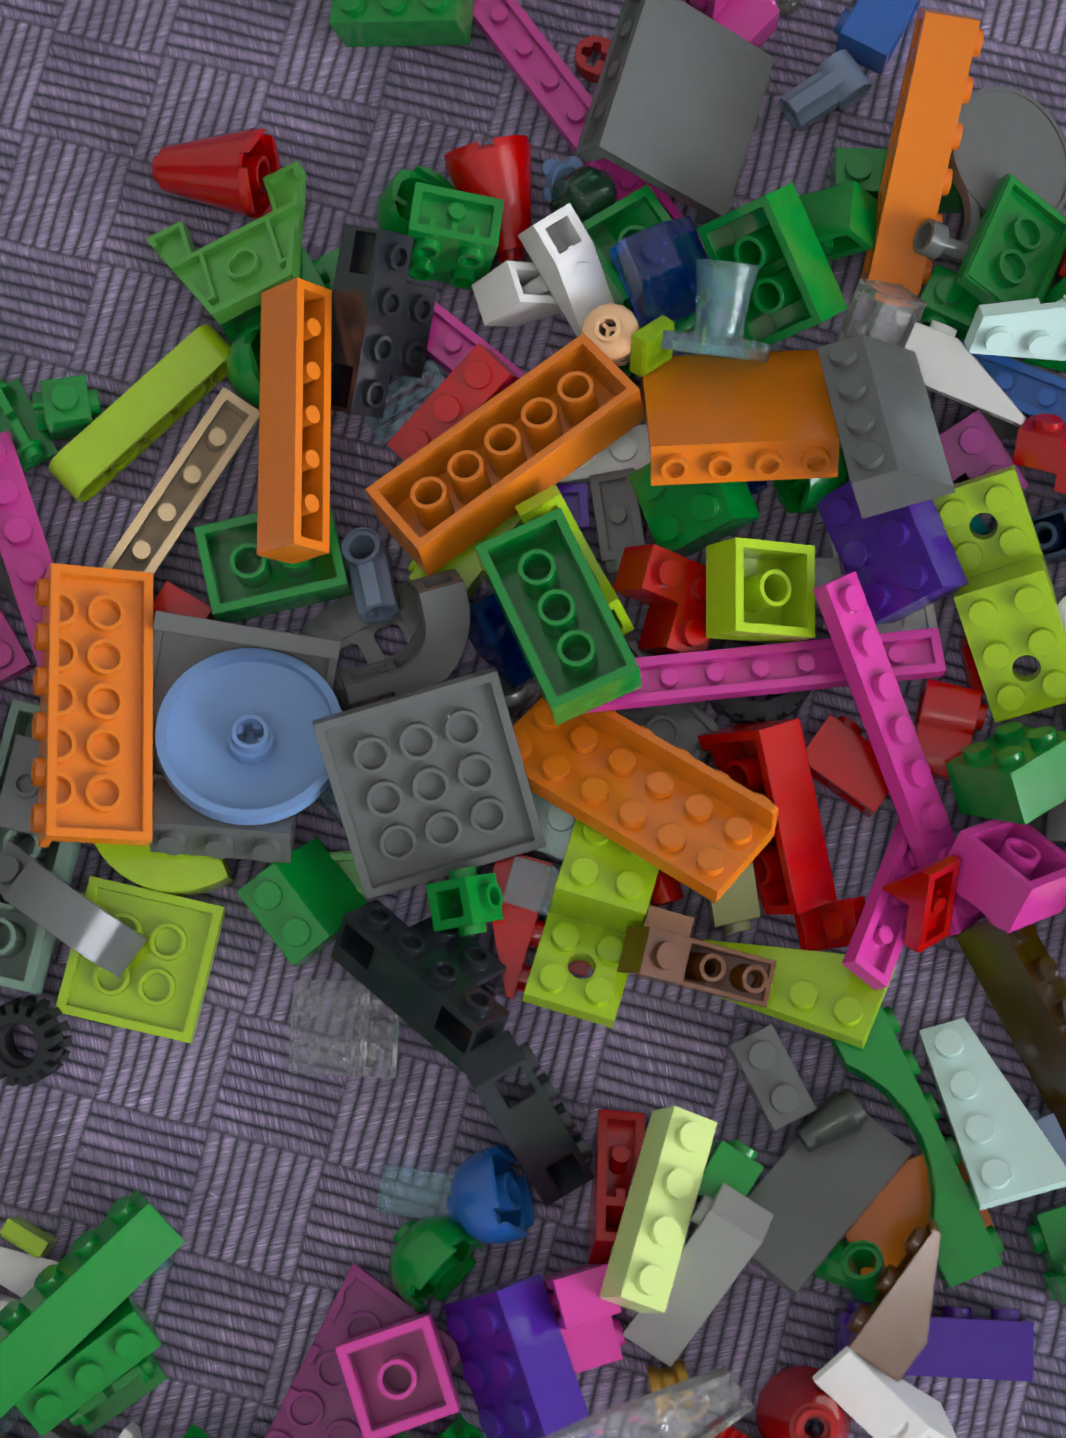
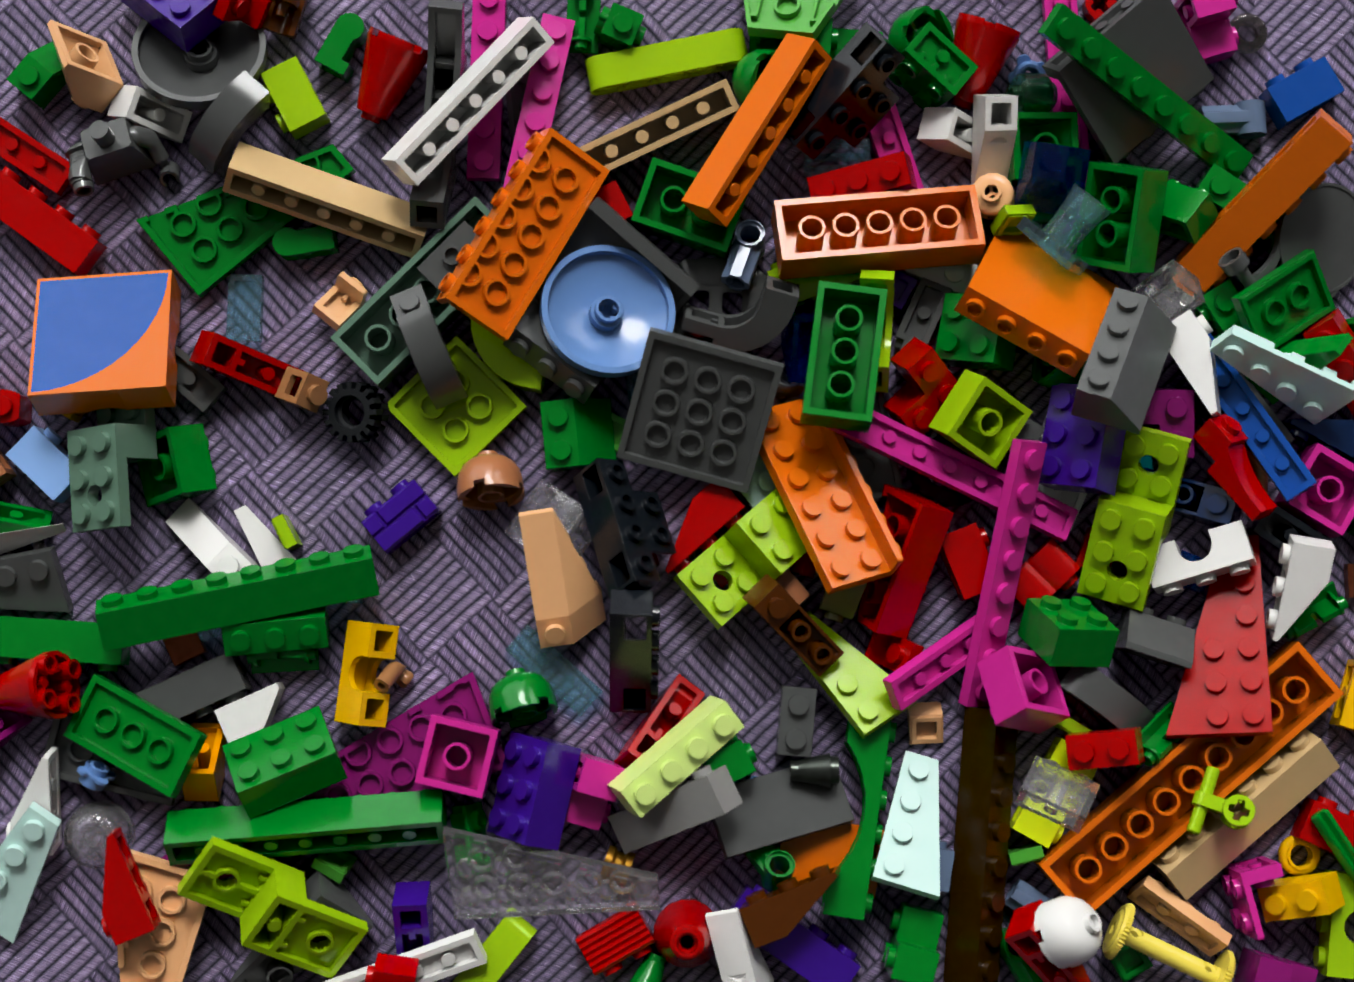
camera: 30 degrees right, 5 degrees up
green brick [426,867,504,937] -> none
blue cylinder [447,1144,535,1245] -> none
clear light blue tile [503,856,560,915] -> none
red slope [883,854,961,953] -> none
none -> yellow arch [334,620,399,728]
none -> dark purple brick [361,479,442,555]
none -> medium nougat arm [374,661,414,693]
none -> nougat cylinder [456,450,525,510]
none -> light nougat wedge [518,507,606,649]
none -> light nougat slope [907,701,943,745]
none -> green plate [1038,3,1254,178]

